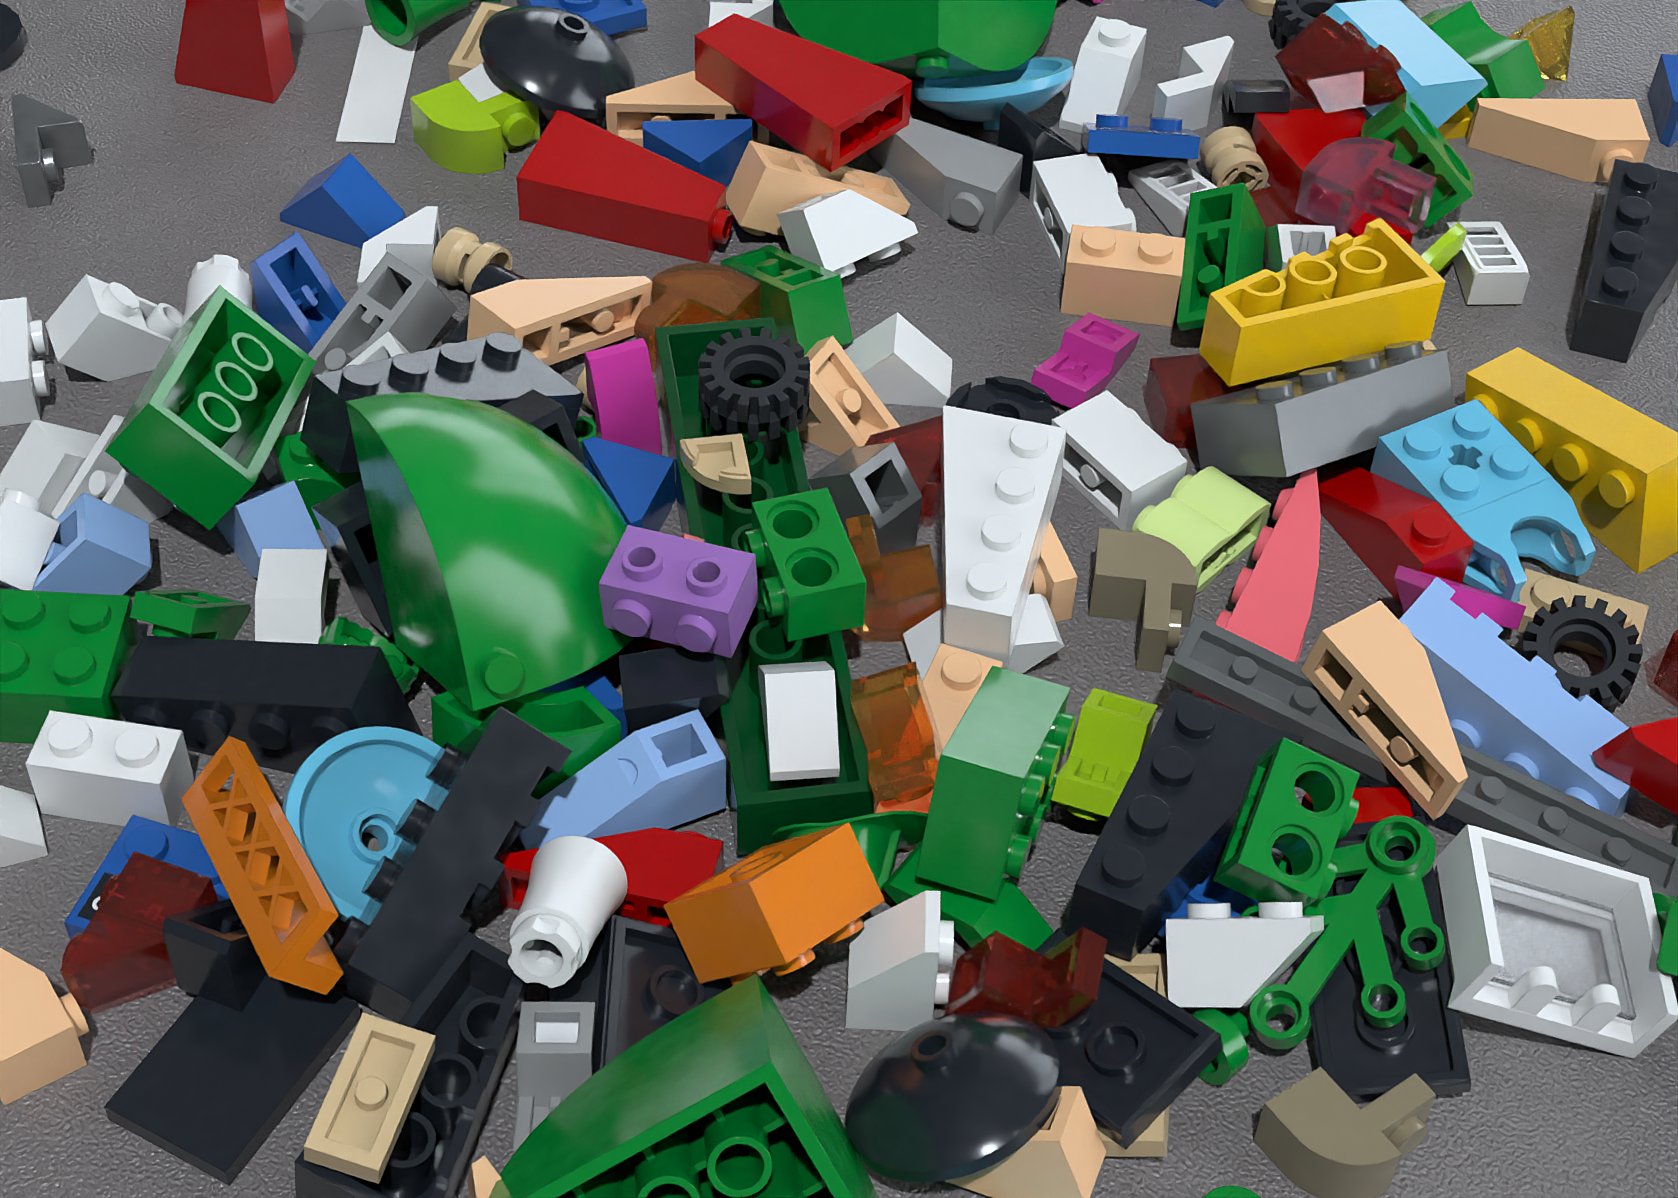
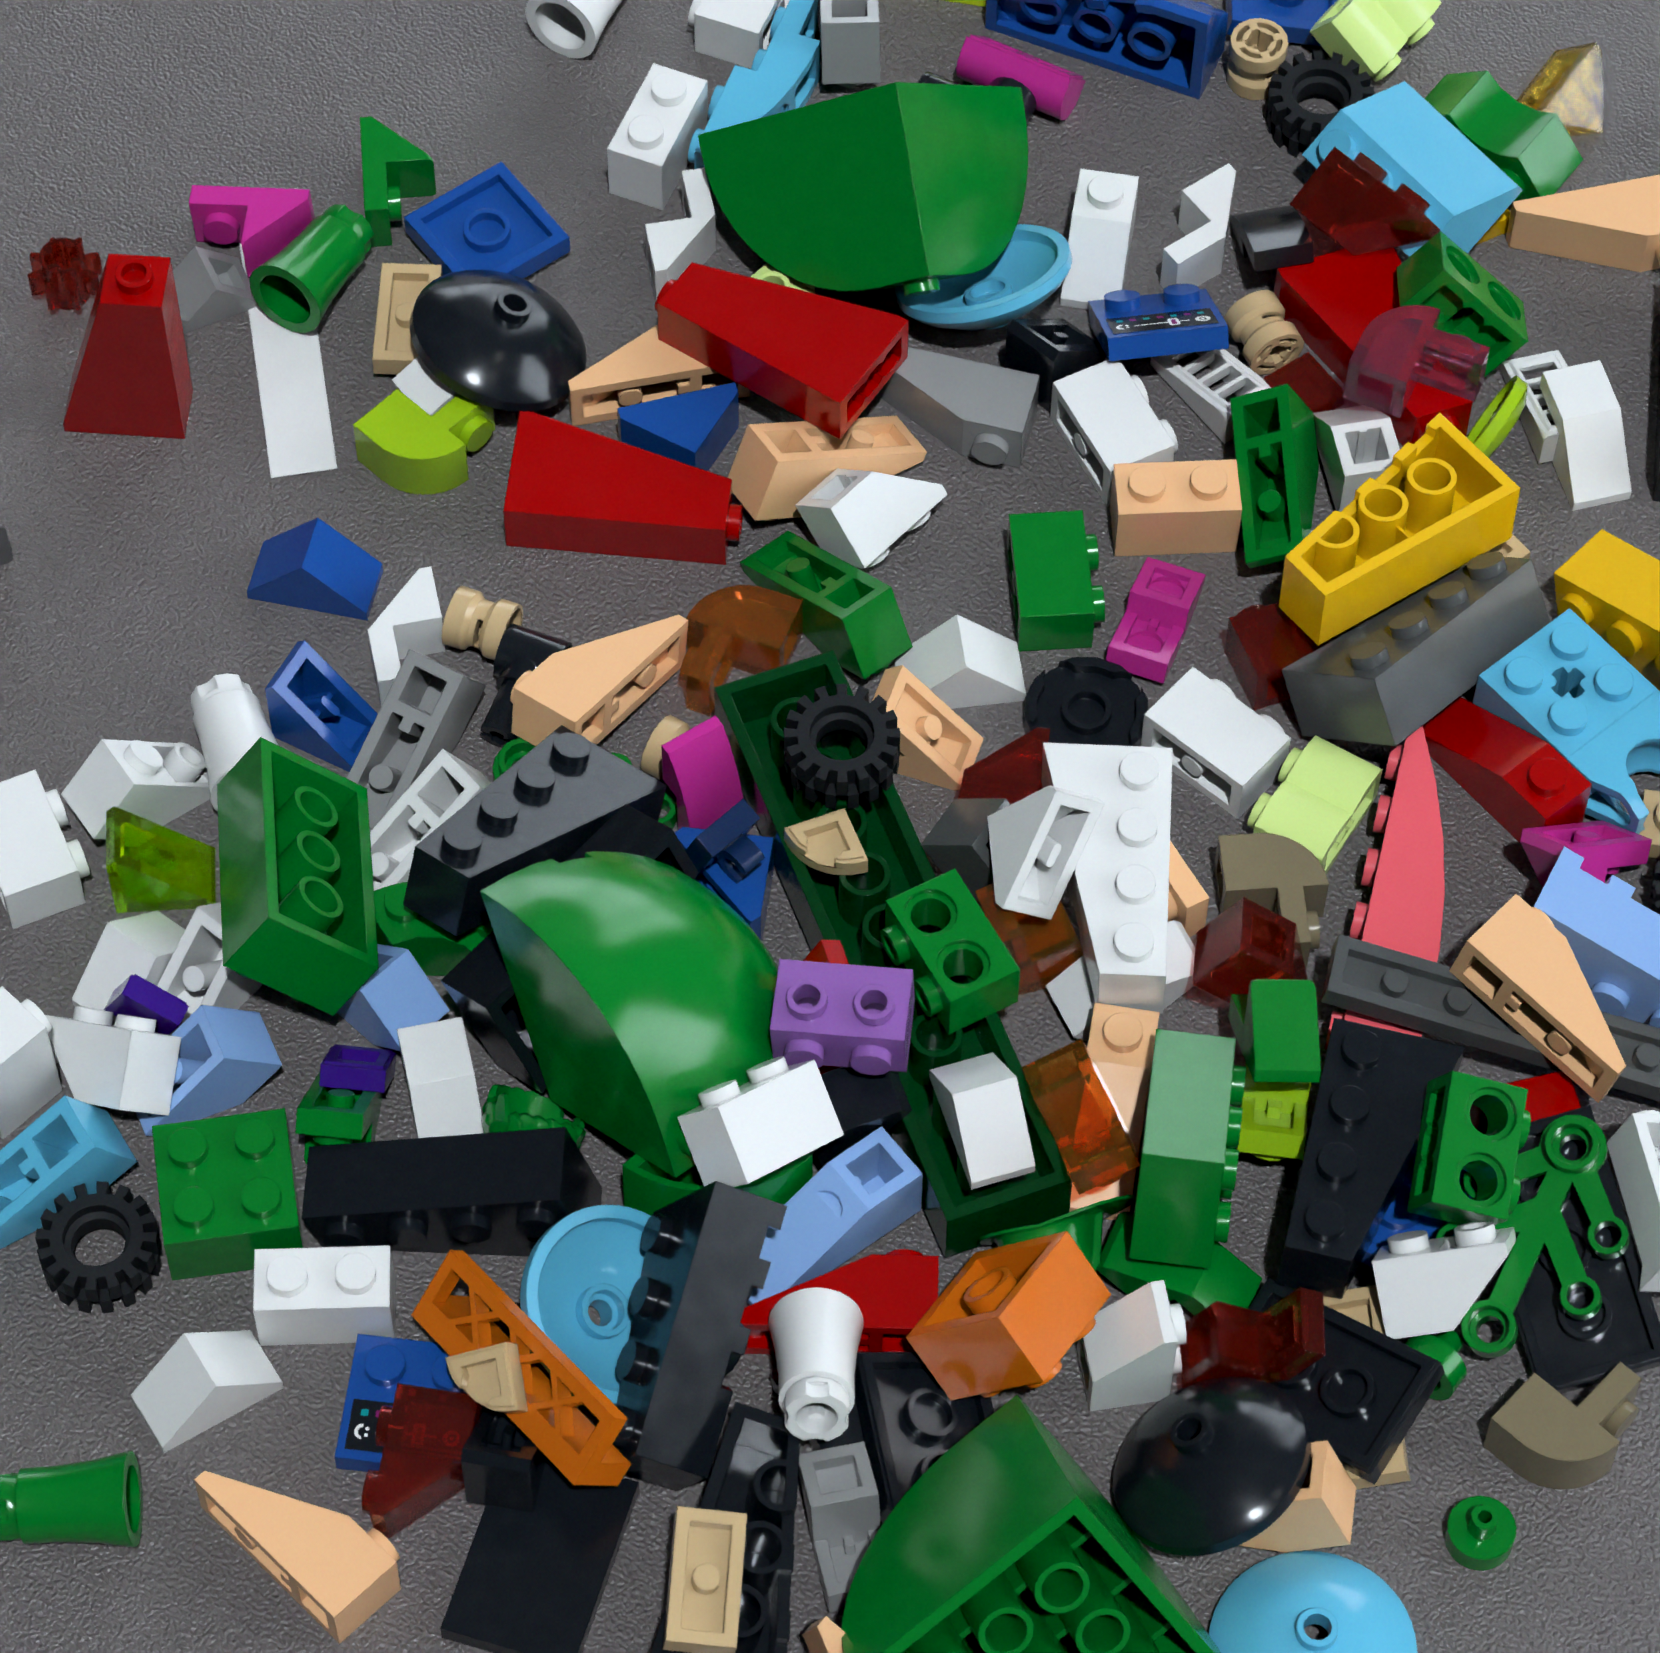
camera: 10 degrees left, 10 degrees up
none -> dark purple tile [104,974,189,1035]
none -> clear neon green slope [106,806,216,913]
none -> dark purple tile [319,1044,396,1093]
none -> tan tile [445,1342,528,1414]
none -> white brick [677,1056,844,1187]
none -> dark blue tile [685,798,765,884]
none -> white slope [987,785,1105,920]
none -> green brick [1007,510,1105,652]
none -> clear red slope [1192,897,1308,1003]
none -> green slope [1228,979,1321,1082]
none -> white slope [1539,360,1632,511]

